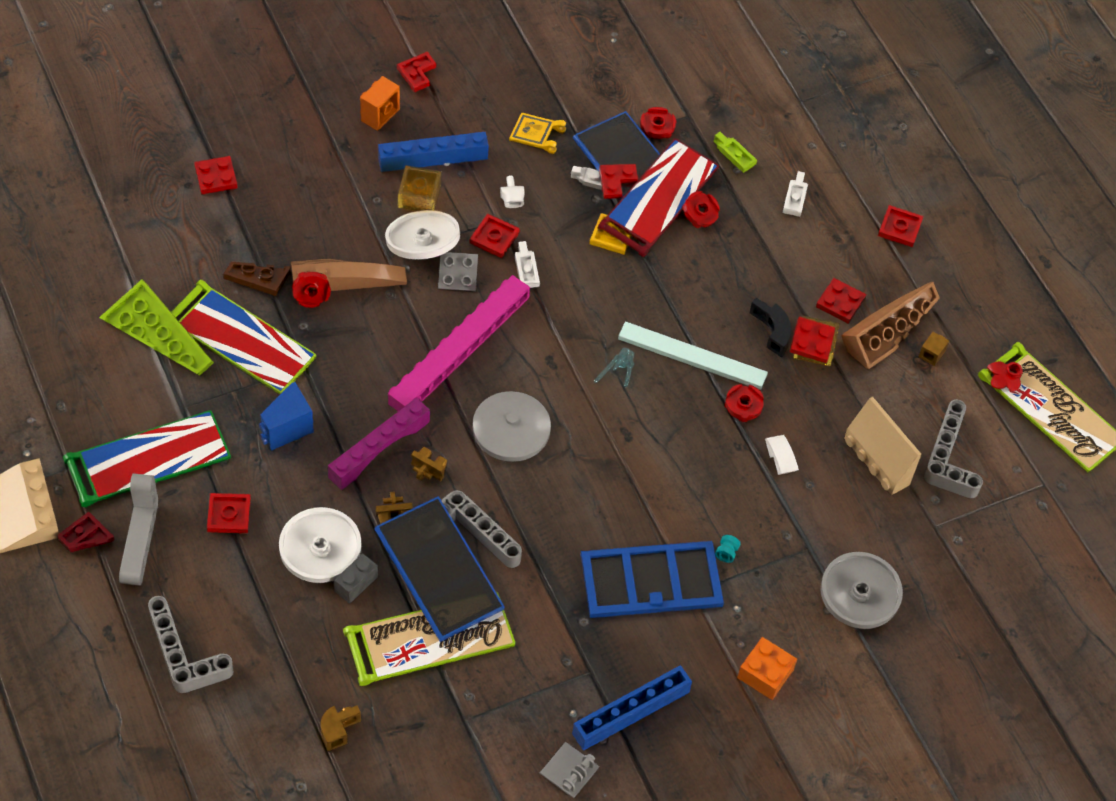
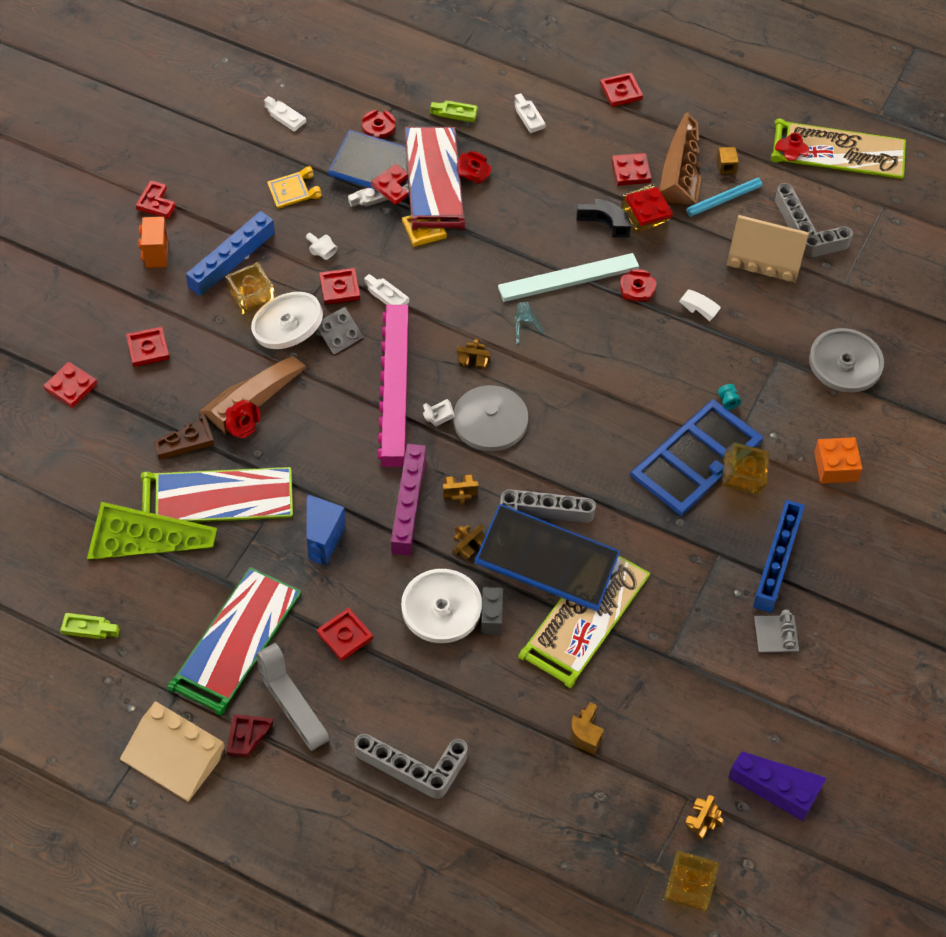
camera: 35 degrees left, 0 degrees up
none -> lime hinge [60,613,120,639]
none -> plate [126,327,170,367]
none -> white hinge [264,96,306,132]
none -> white bracket [423,399,455,427]
none -> pearl gold hips [457,338,491,369]
none -> medium azure axle [686,178,762,217]
none -> clear yellow brick [722,442,769,495]

